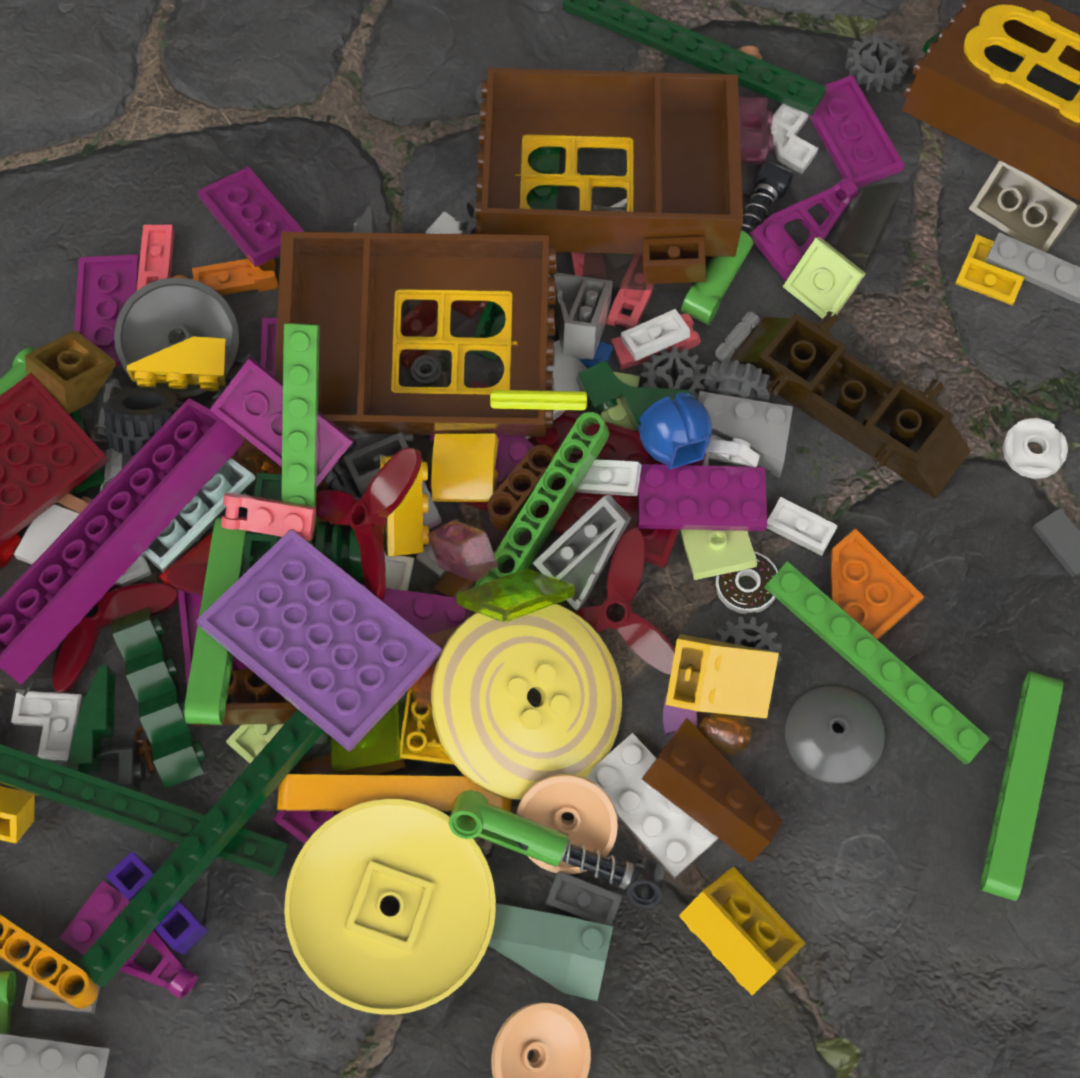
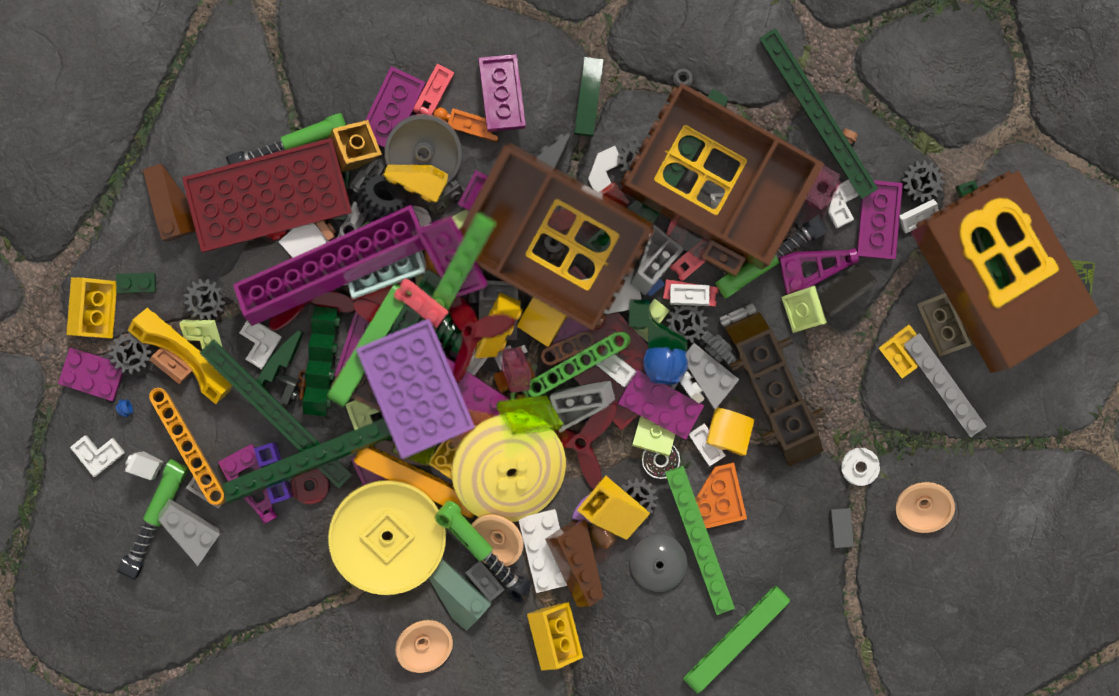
camera: 25 degrees right, 20 degrees up
neon yellow axle [490,390,587,410] -> none
none -> dark red tile [291,468,329,505]
none -> dark green slope [574,57,603,137]
none -> yellow slope [706,407,755,456]
none -> white plate [899,199,939,233]

